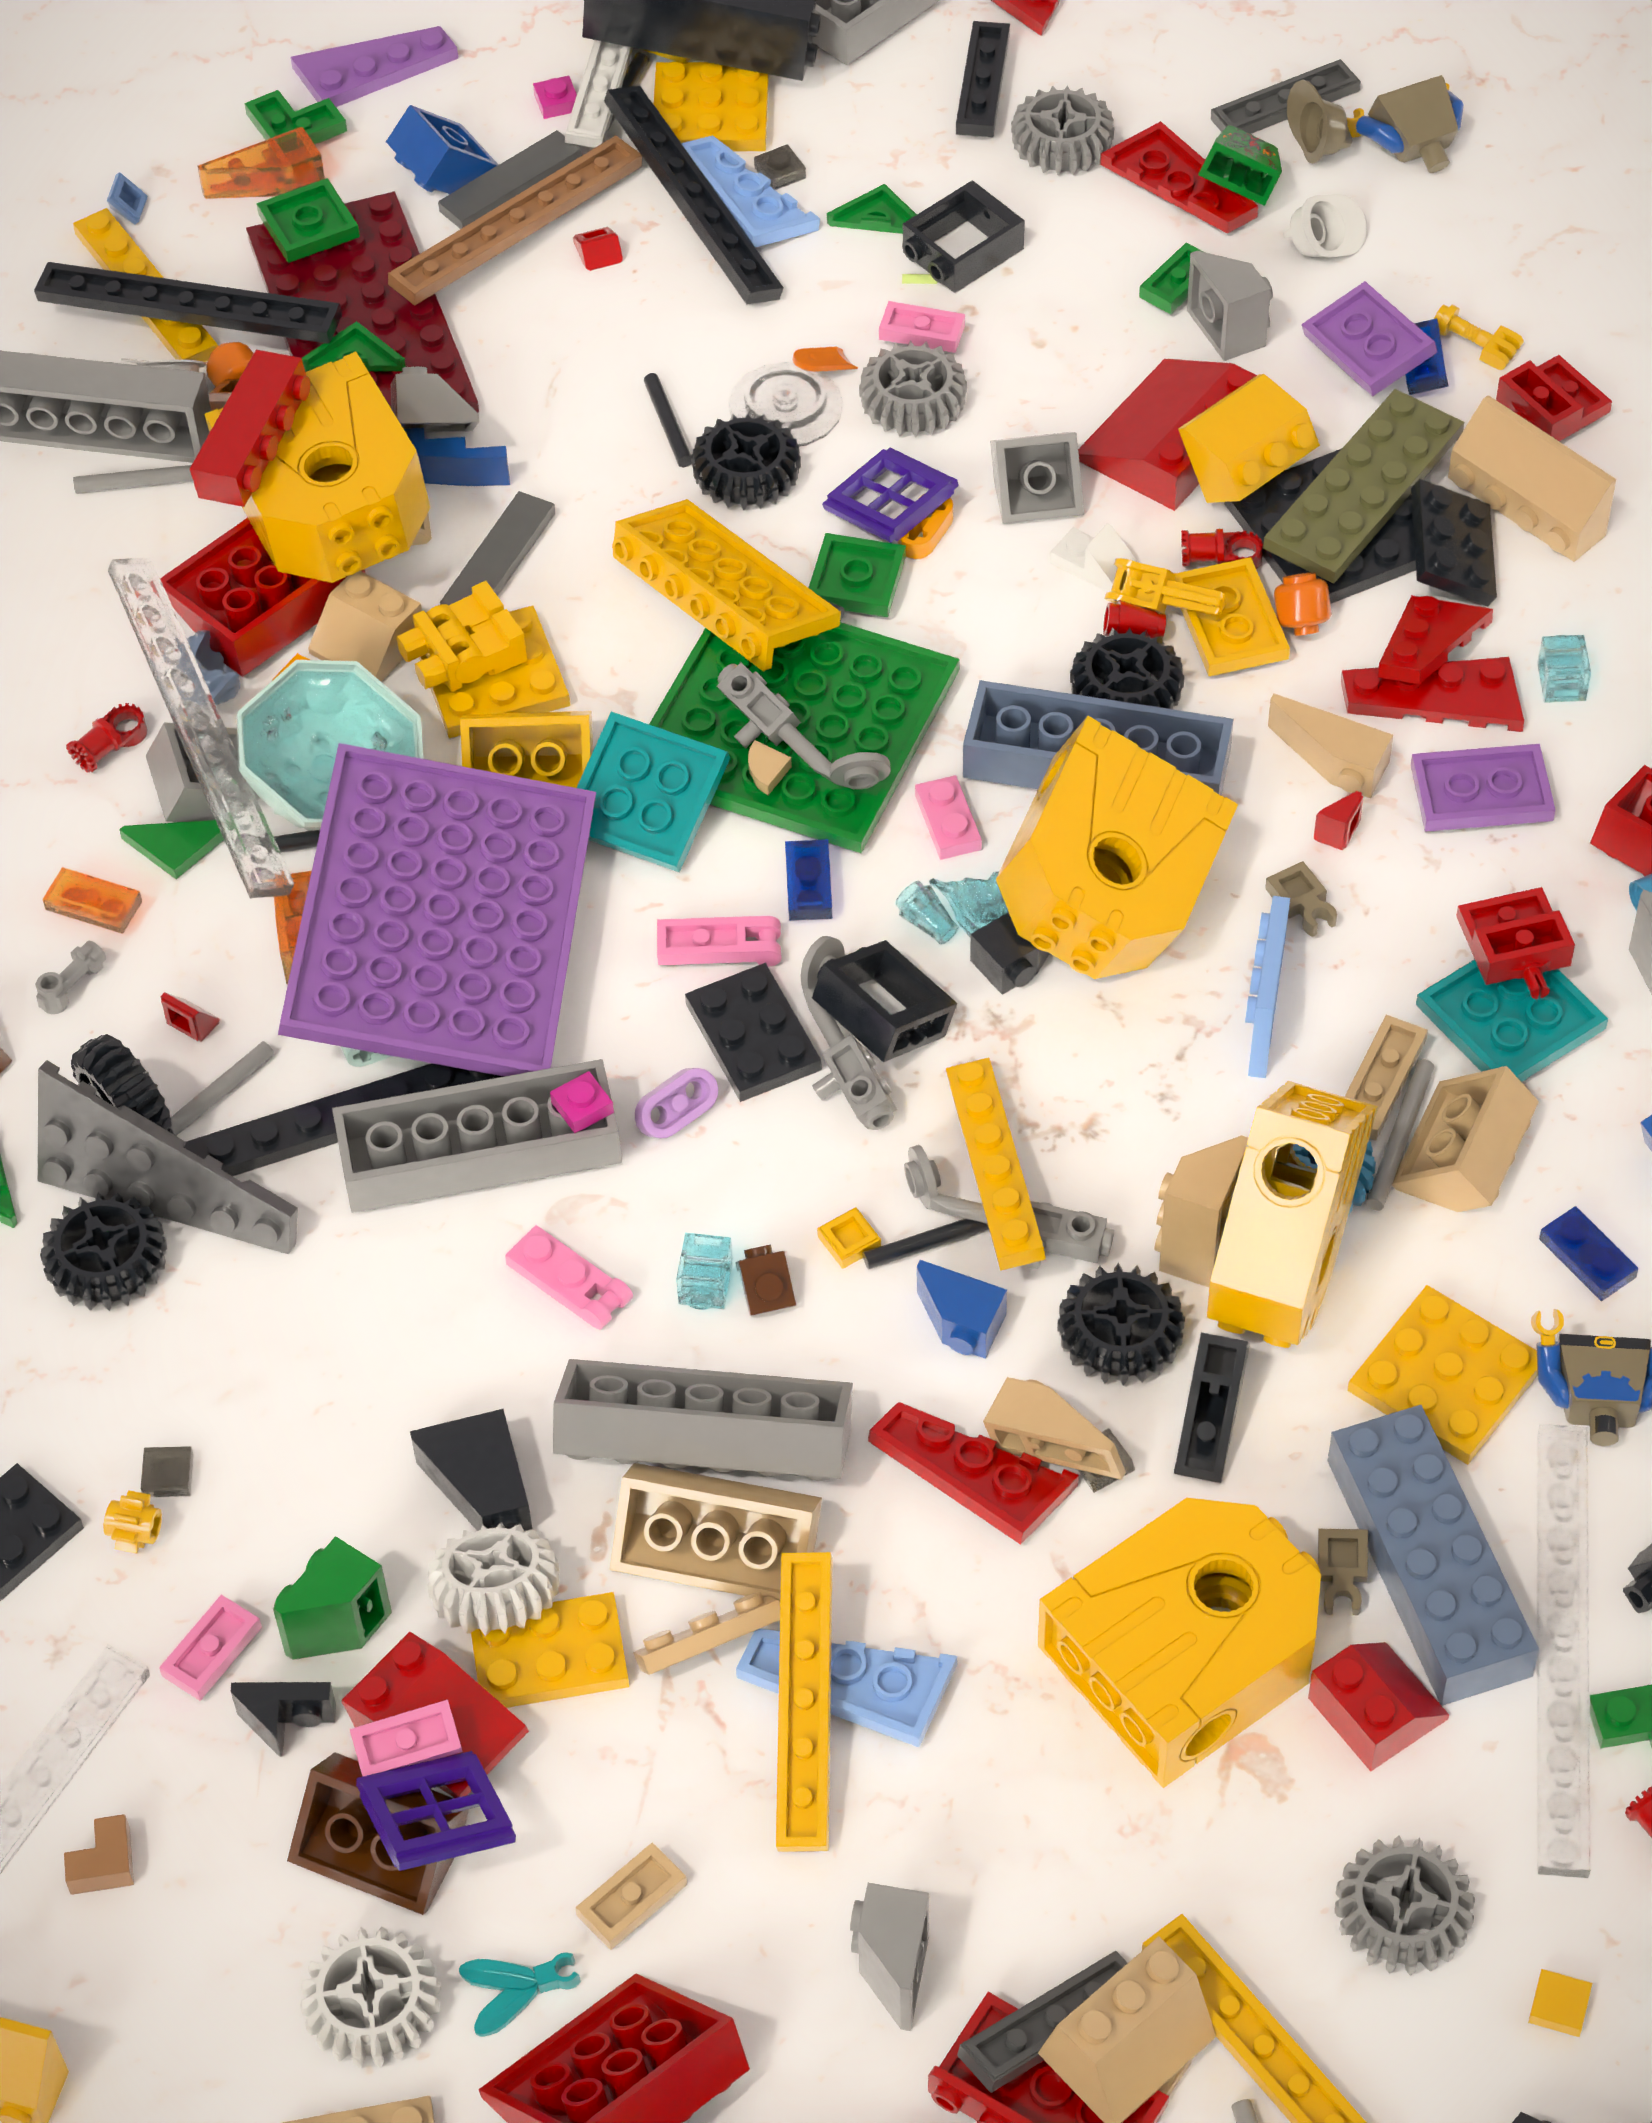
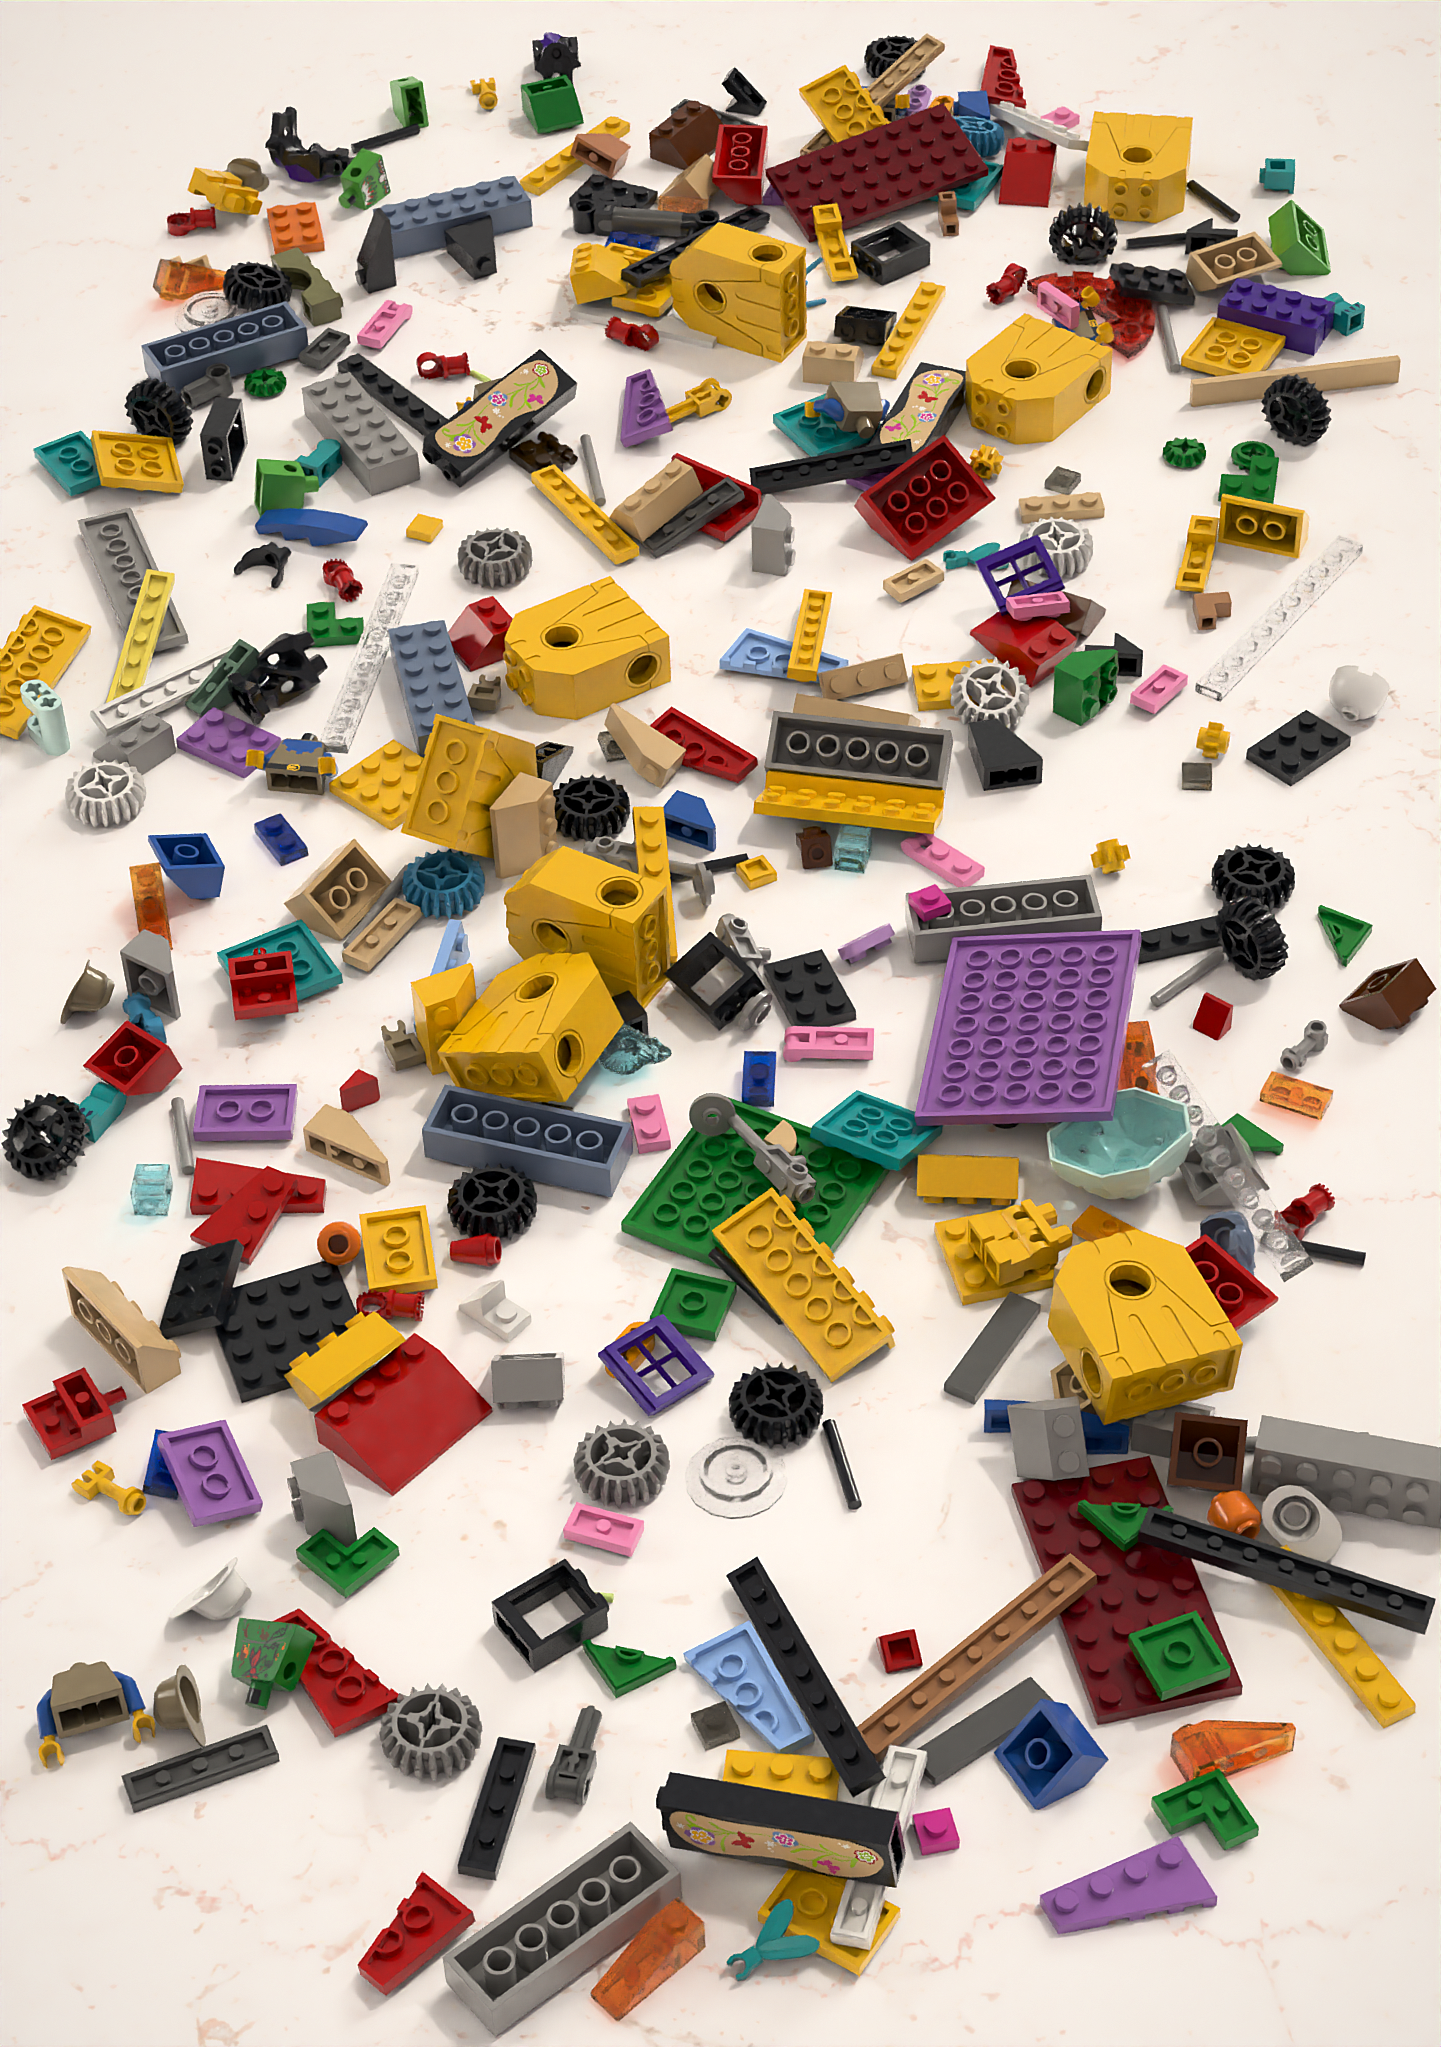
camera: 175 degrees left, 10 degrees down
flat silver wing [37,1060,298,1255] -> none
medium blue slope [106,172,148,225] -> none
red brick [189,349,310,507] -> none
orange piece [792,346,858,372] -> none
clear light blue cone [895,880,959,945] -> none
yellow connector [1104,558,1225,616] -> none
olive plate [1263,389,1465,584] -> none
none -> light grey bar [171,1097,195,1175]
none -> yellow slope [410,963,477,1076]
none -> yellow piece [504,846,671,1009]
none -> dark grey connector [545,1705,602,1805]
none -> yellow bracket [753,770,945,834]
none -> yellow gear [1090,839,1131,874]
none -> yellow slope [1175,515,1219,593]
none -> black bar [1262,1234,1366,1266]

